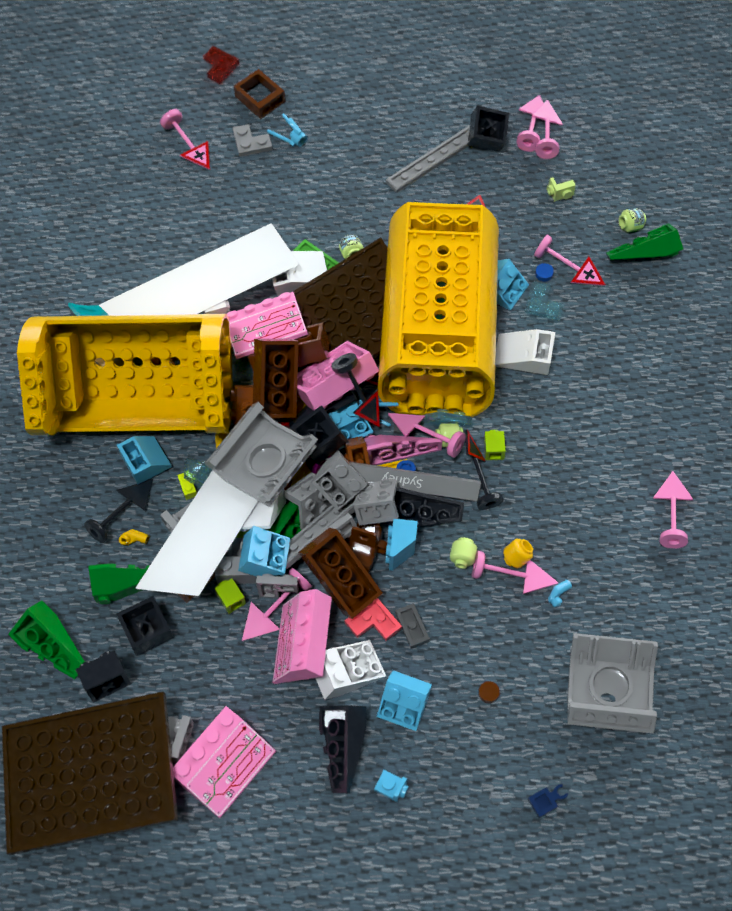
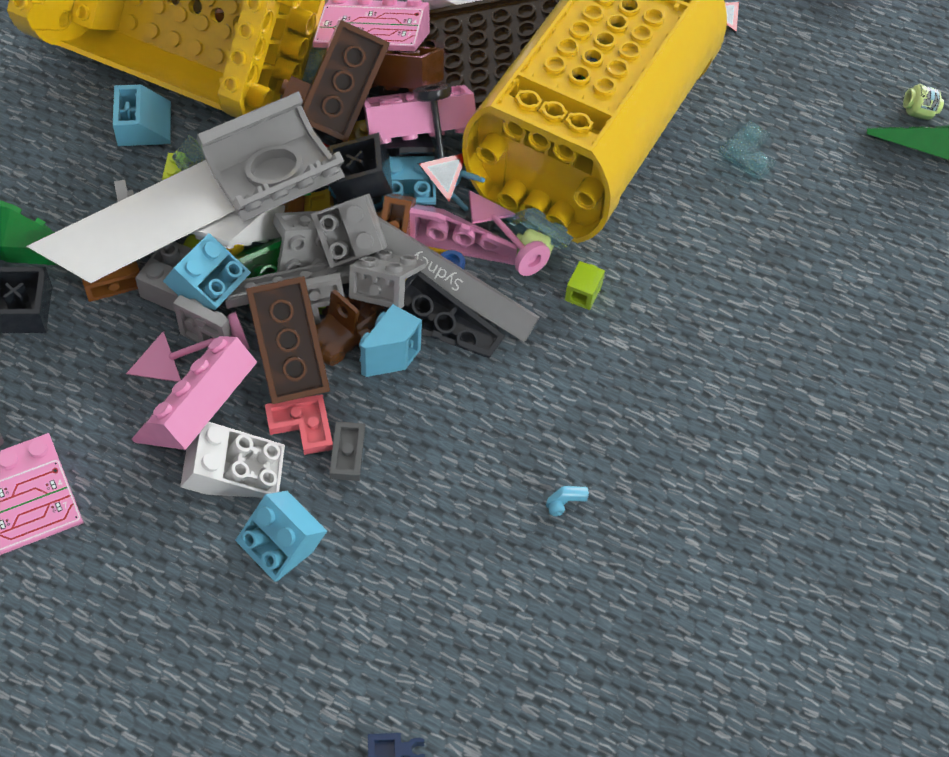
camera: 20 degrees right, 5 degrees down
black piece [84,479,153,543] -> none
yellow arm [119,529,150,545] -> none
lime brick [215,578,246,614] -> none
black wedge [319,705,366,793] -> none
medium azure bracket [374,770,409,802] -> none
yellowish green head [450,537,477,569] -> none
black piece [465,429,504,510] -> none
bright pink piece [472,551,558,594] -> none
reddish brown tile [478,681,500,704] -> none
white slope [495,329,555,375] -> none
medium azure slope [497,259,529,310] -> none
yellow head [503,539,533,568] -> none
bright pink piece [534,235,605,286] -> none
blue tile [535,263,554,282] -> none
yellowish green bracket [547,178,576,201] -> none
light grey panel [567,633,658,734] -> none
bright pink piece [653,471,693,549] -> none

